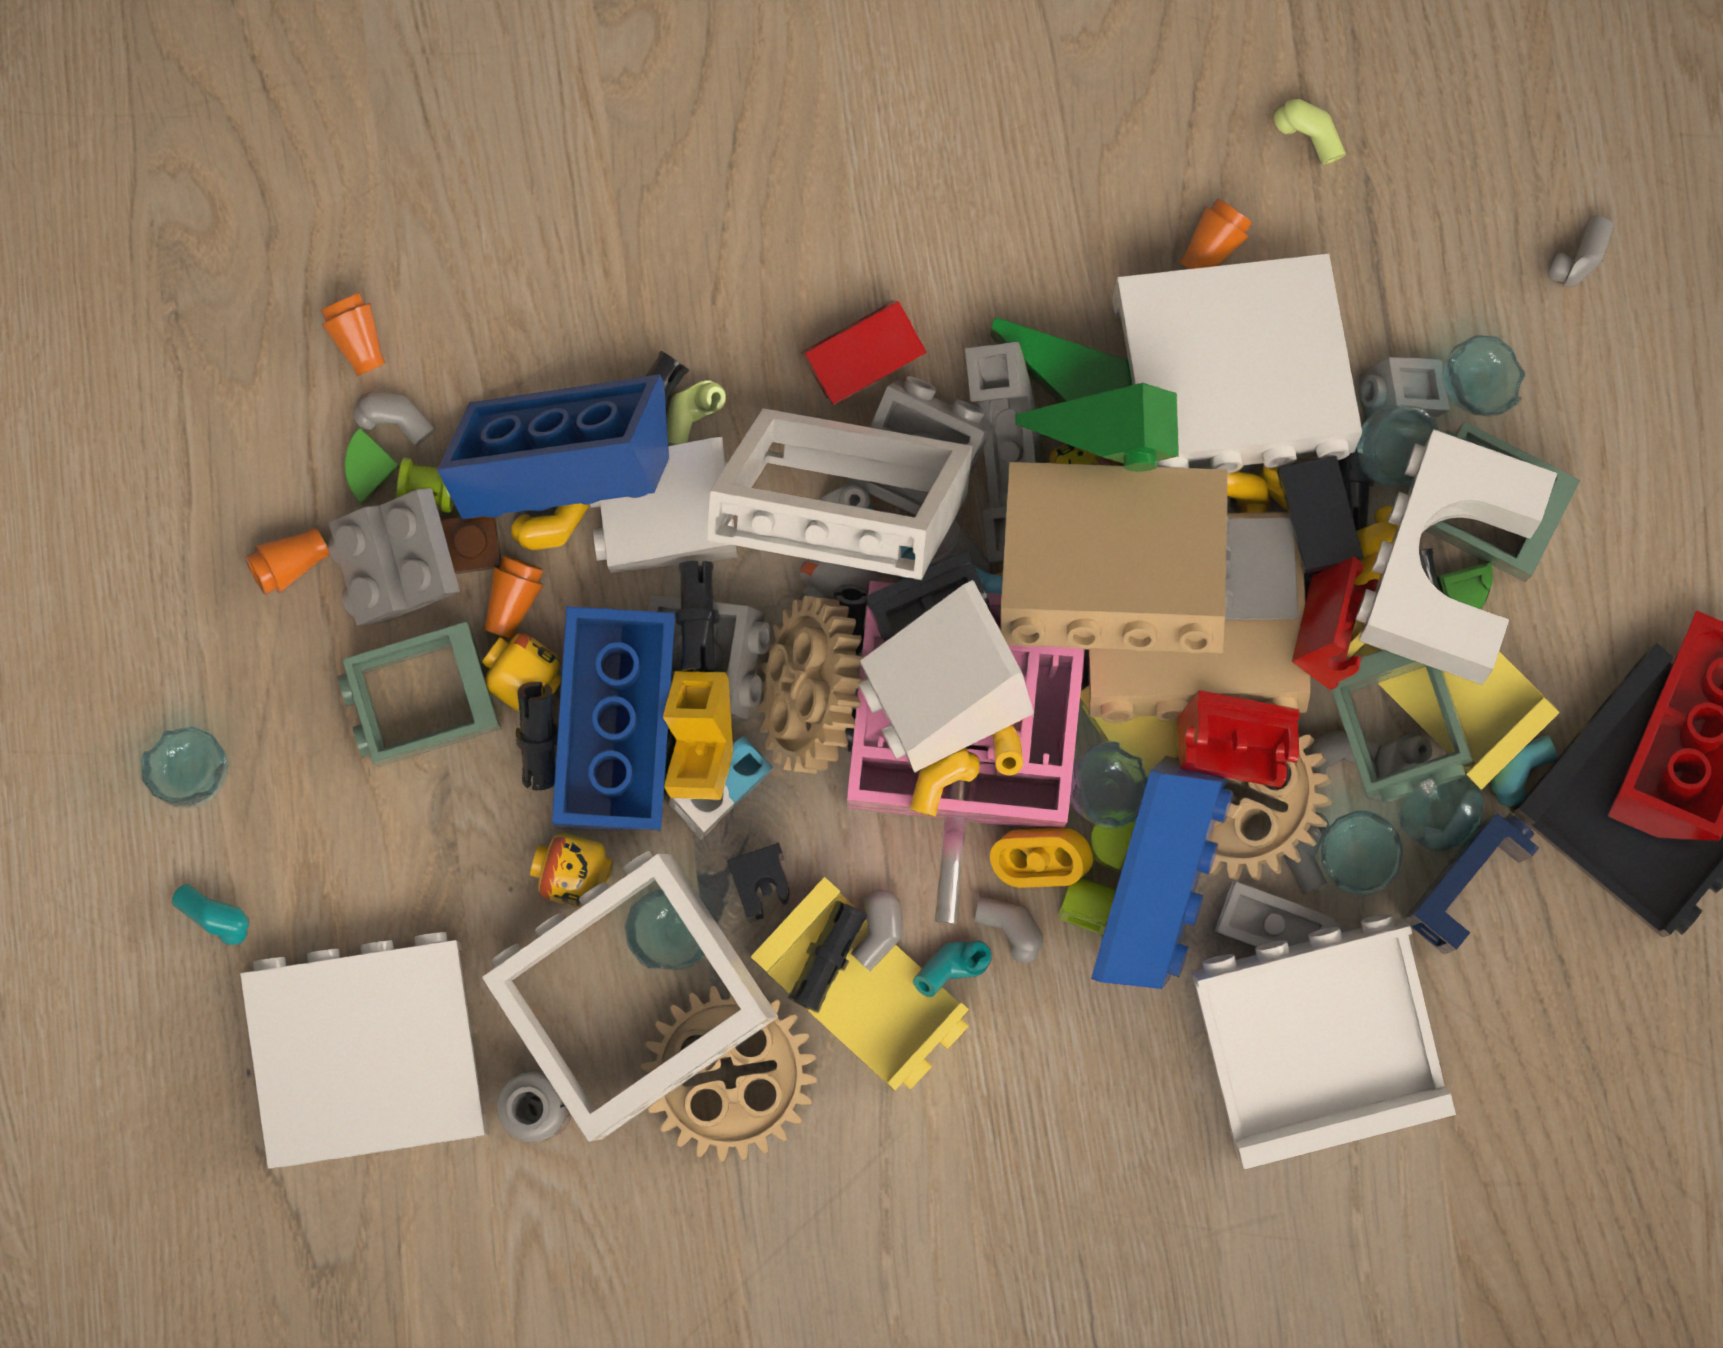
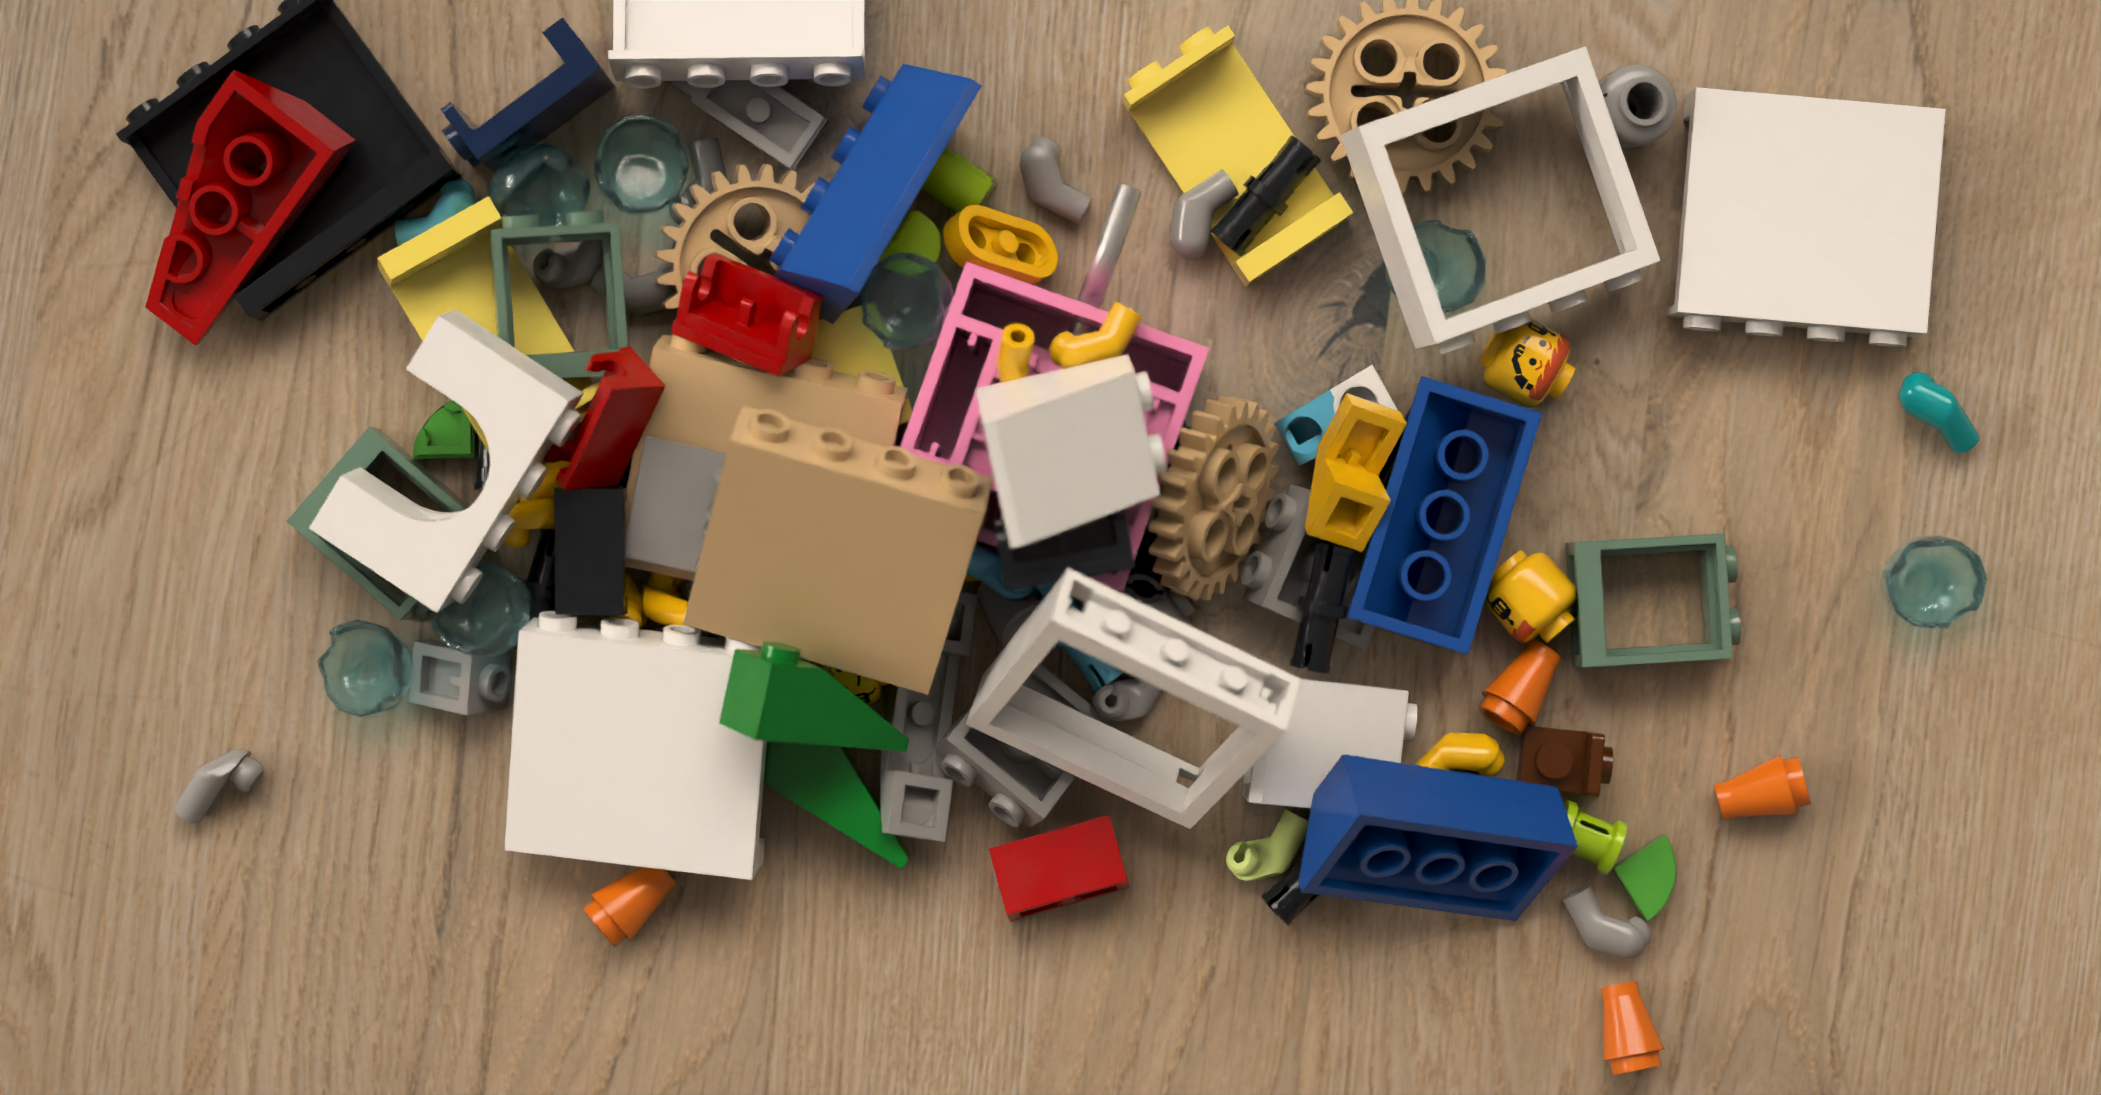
camera: 165 degrees left, 5 degrees up
light grey plate [328,488,460,626] -> none
black pin [516,682,558,791] -> none
black hinge [727,842,790,923] -> none
teal arm [913,940,992,997] -> none
yellowish green arm [1274,99,1346,165] -> none

